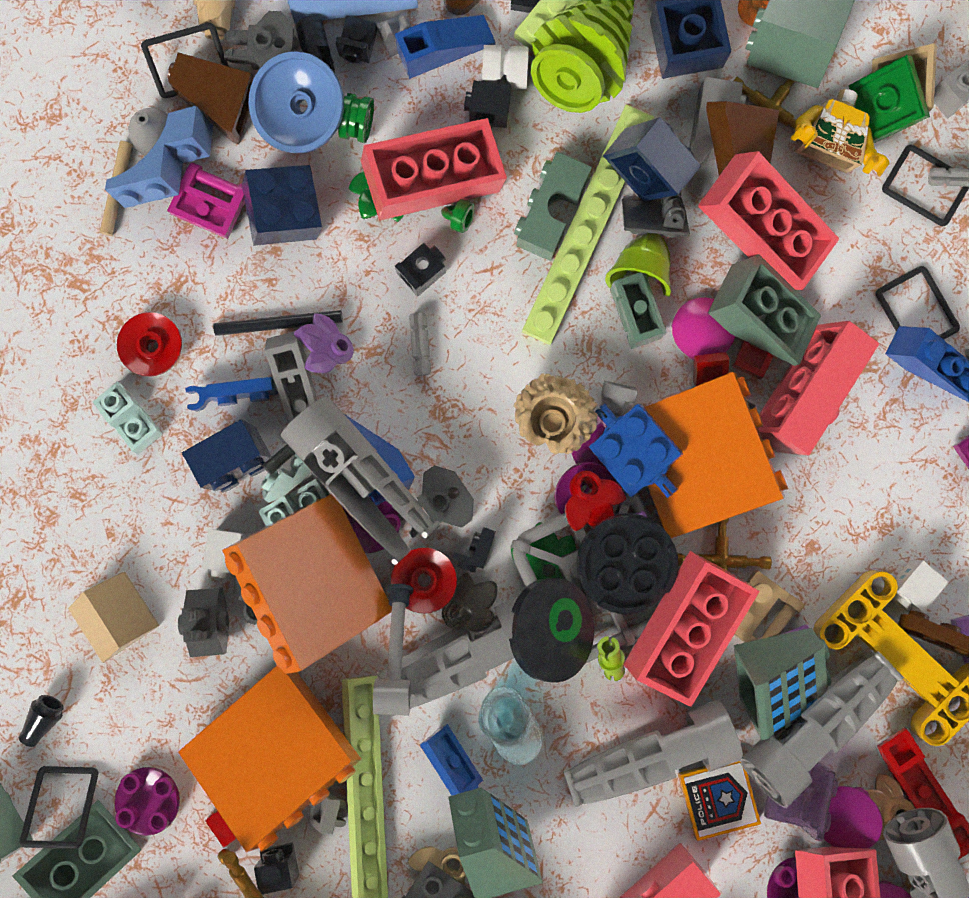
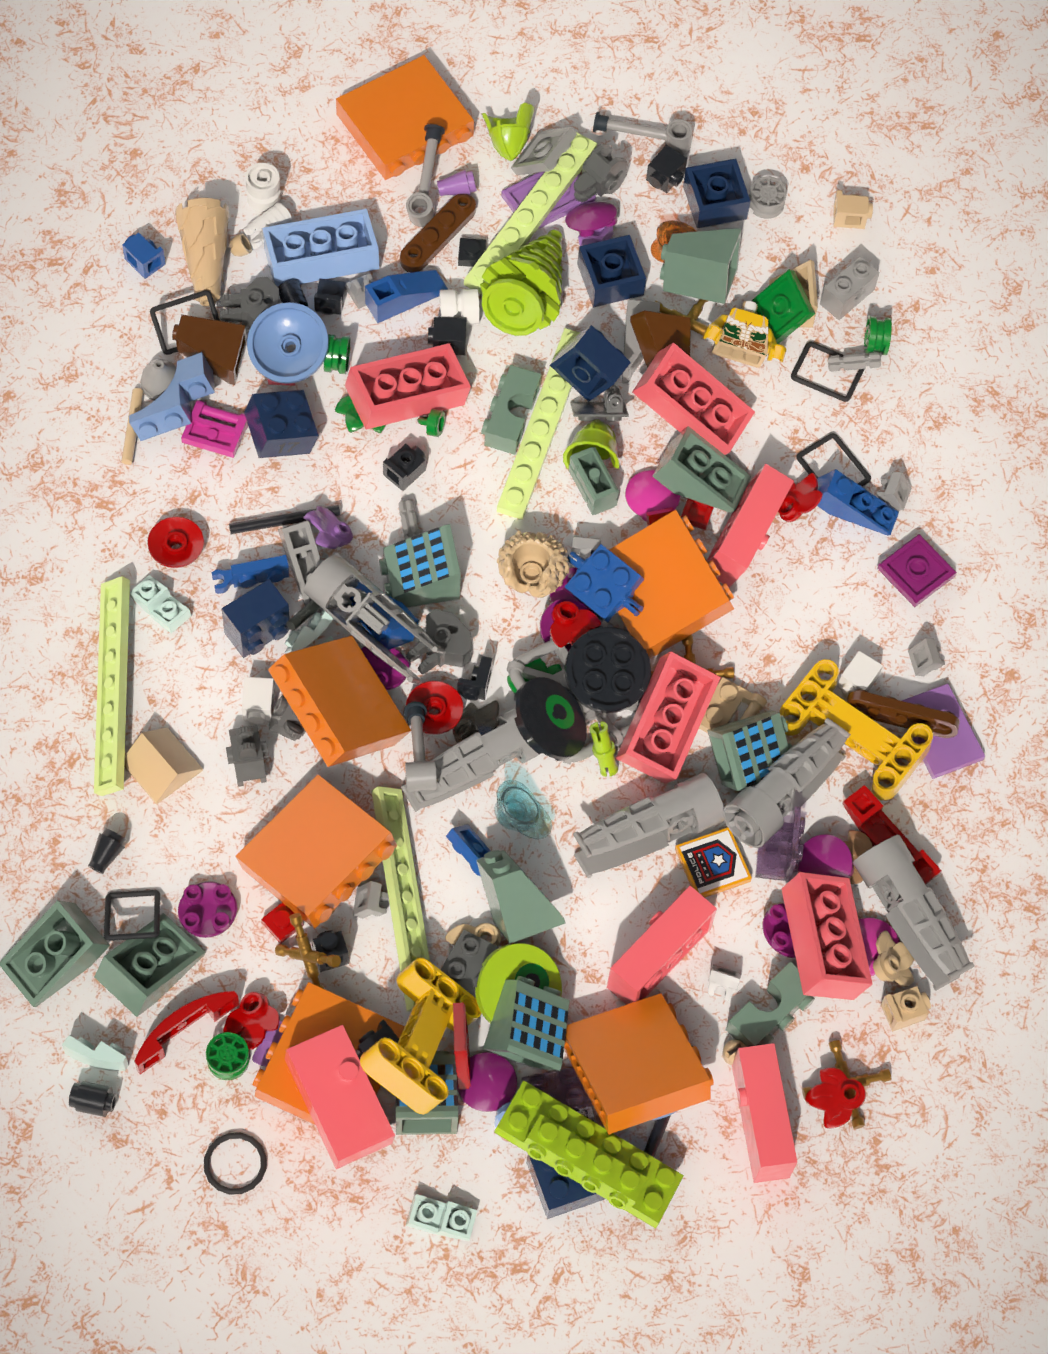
camera: 10 degrees left, 20 degrees down
none -> yellowish green plate [94,576,130,796]
none -> sand green slope [379,524,461,608]
none -> red plate [778,473,823,522]

